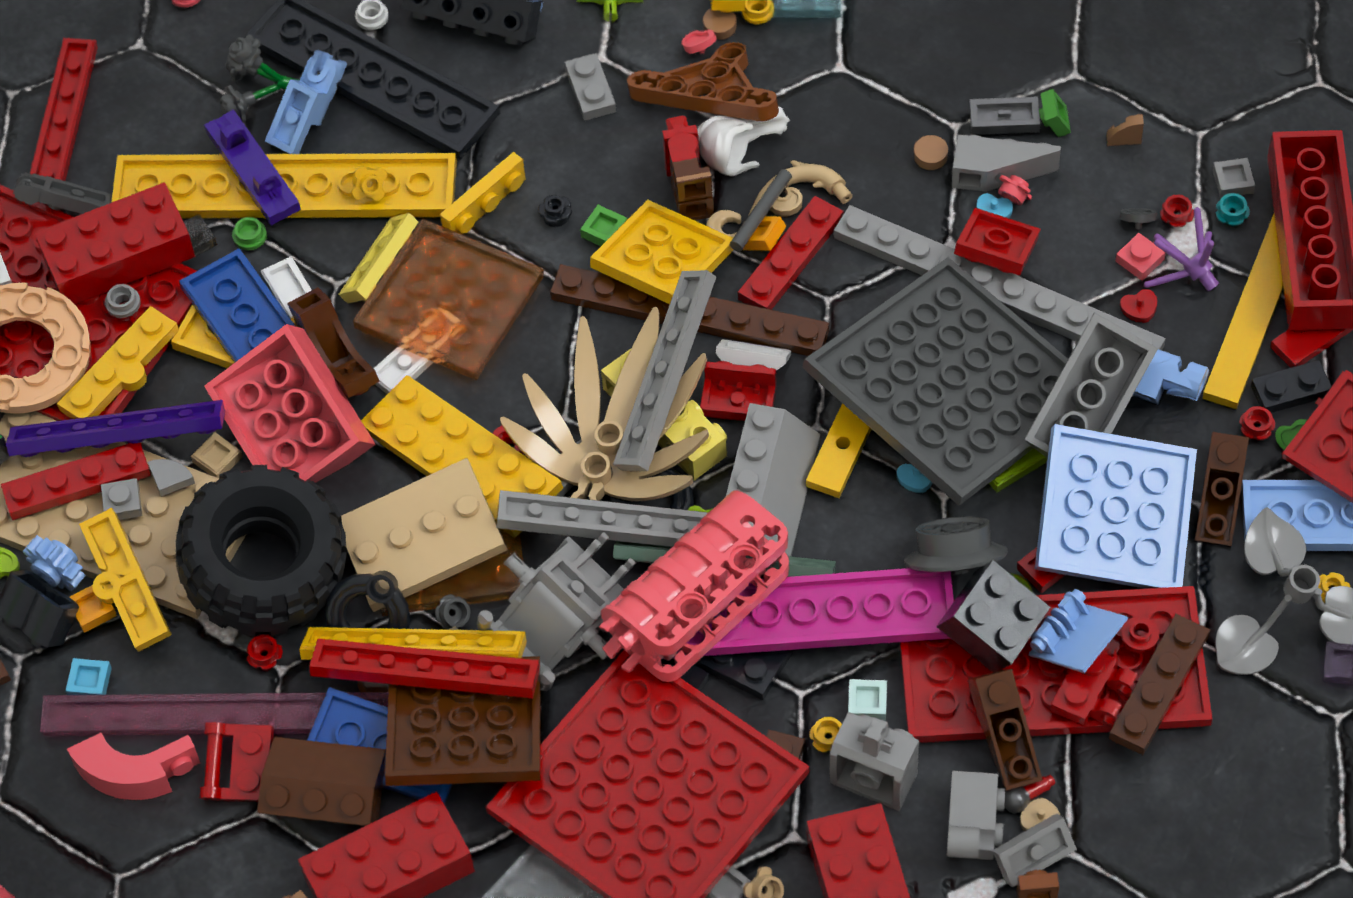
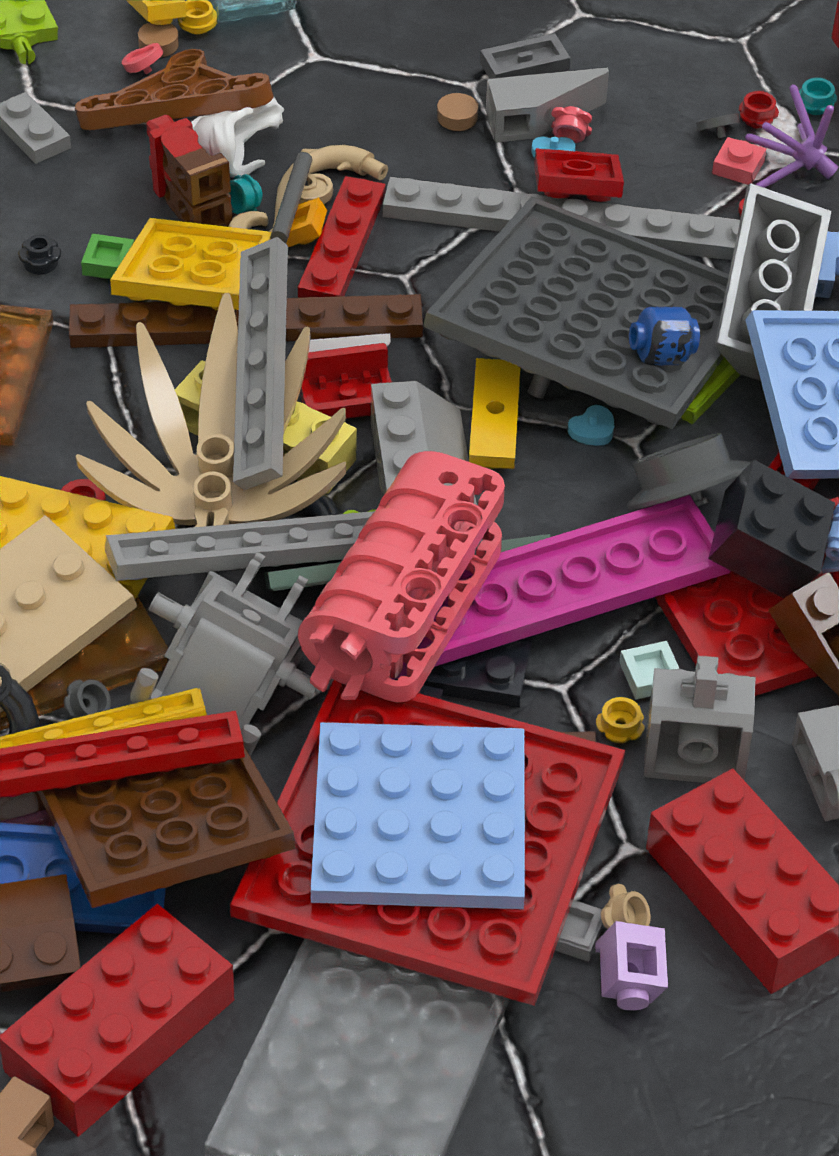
camera: 25 degrees left, 10 degrees down
bright green plate [1039,89,1071,137] -> none
medium nougat tile [1106,114,1144,146] -> none
light grey tile [1212,158,1255,198] -> none
none -> teal plate [229,174,263,214]
none -> light blue plate [311,722,525,909]
none -> blue head [629,307,700,365]

